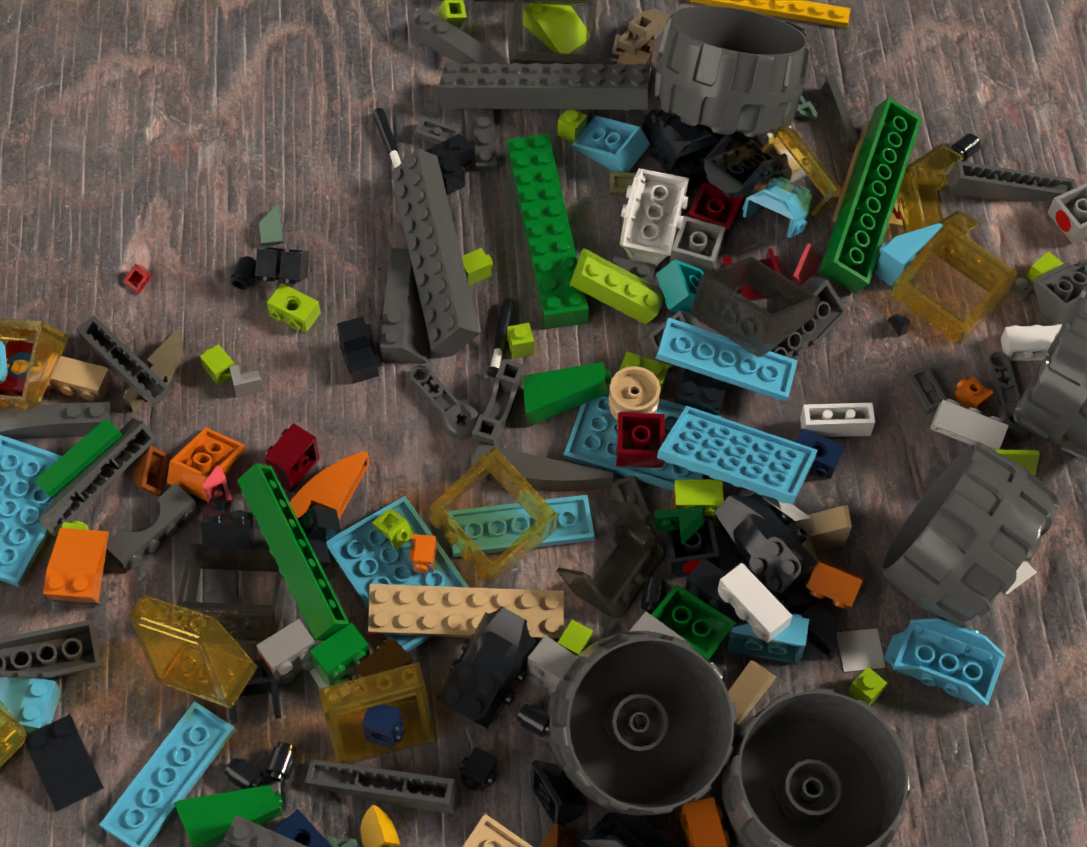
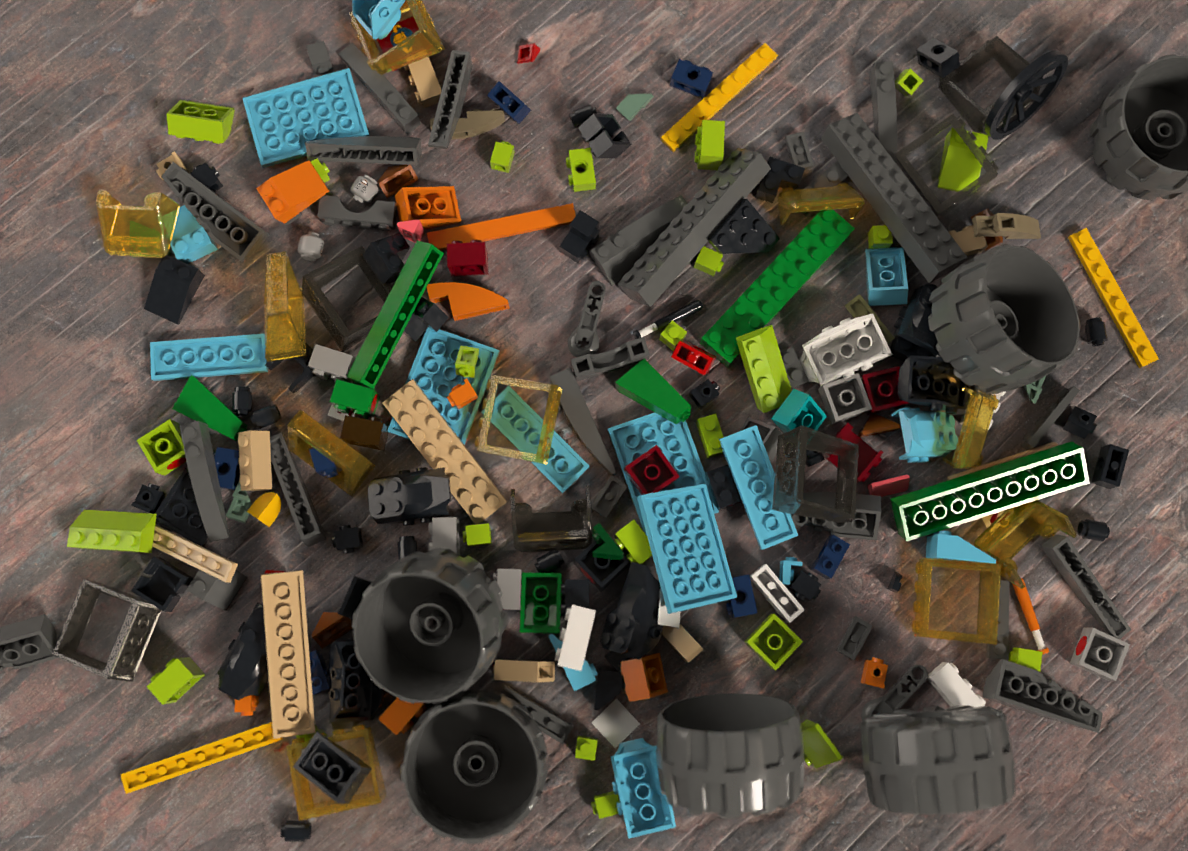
camera: 50 degrees right, 20 degrees up
green tile [34,418,122,498] -> none
light grey panel [229,365,263,397] -> none
black piece [373,108,401,170] -> none
tan wheel [608,366,661,420] -> none
white brick [930,399,1009,450] -> none
none -> tan brick [238,430,272,491]
none -> light grey head [298,232,324,261]
none -> light grey head [350,174,379,204]
none -> orange tile [427,203,576,250]
none -> dark blue brick [487,81,531,124]
none -> lime brick [591,791,620,819]
none -> yellow plate [660,43,778,152]
none -> dark blue brick [670,59,713,99]
none -> red brick [671,339,716,375]
none -> black brick [689,379,720,409]
none -> lime brick [694,120,725,170]
none -> black plate [708,199,780,254]
none -> lime brick [744,613,803,671]
none -> clear yellow windscreen [777,183,865,225]
none -> medium azure bracket [779,557,803,585]
none -> black brick [788,571,822,602]
none -> dark blue brick [810,535,850,579]
none -> dark orange slope [858,414,900,438]
none -> orange piece [1012,578,1049,655]
none -> black brick [1063,406,1097,439]
none -> black brick [1091,444,1129,489]

